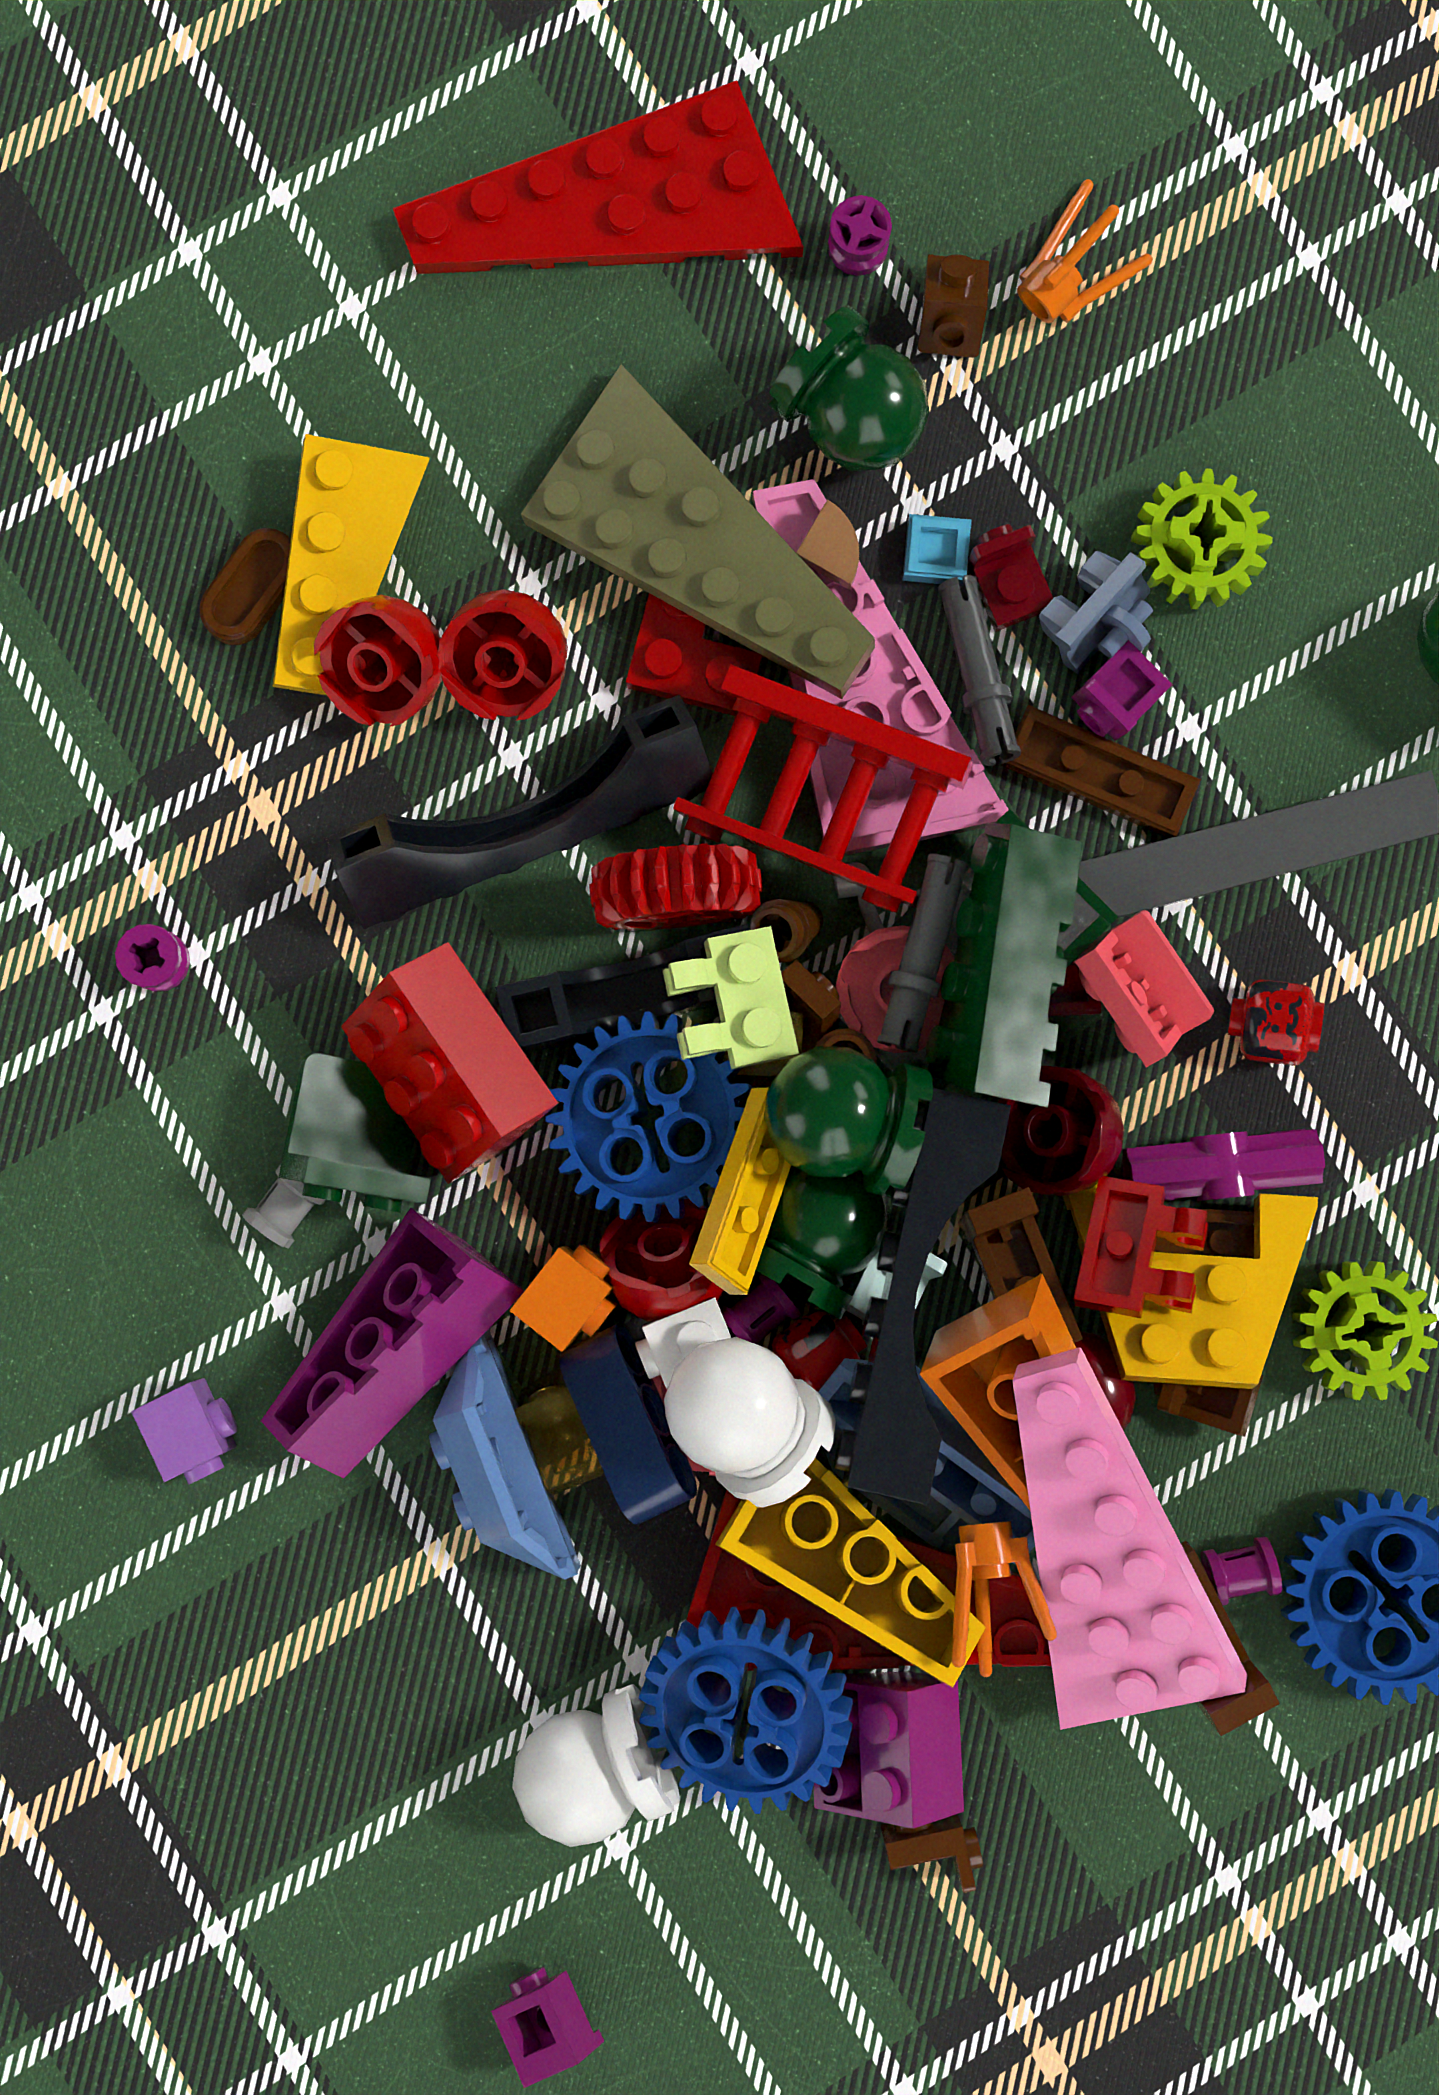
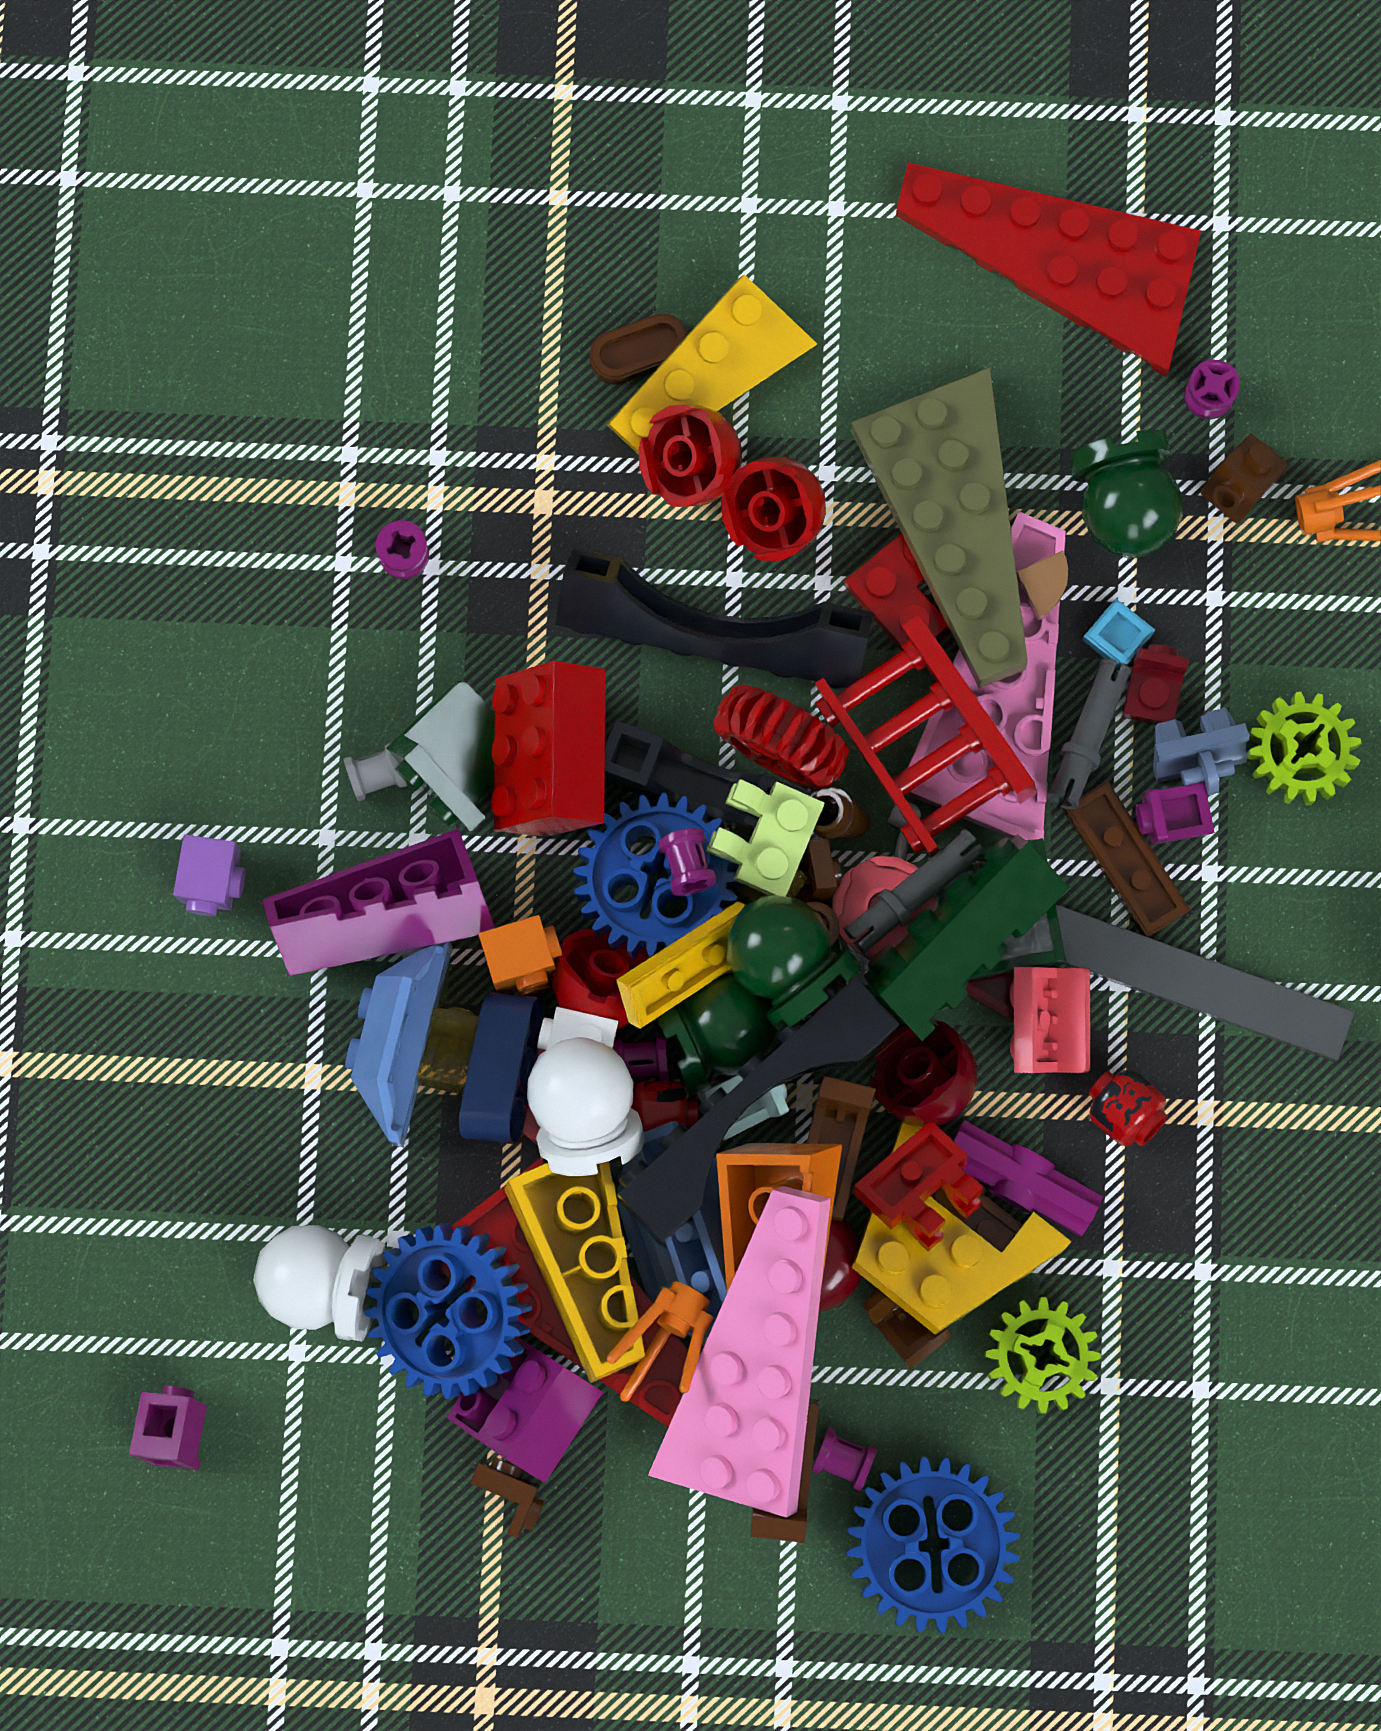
camera: 35 degrees right, 5 degrees down
none -> magenta bush [658,828,717,896]

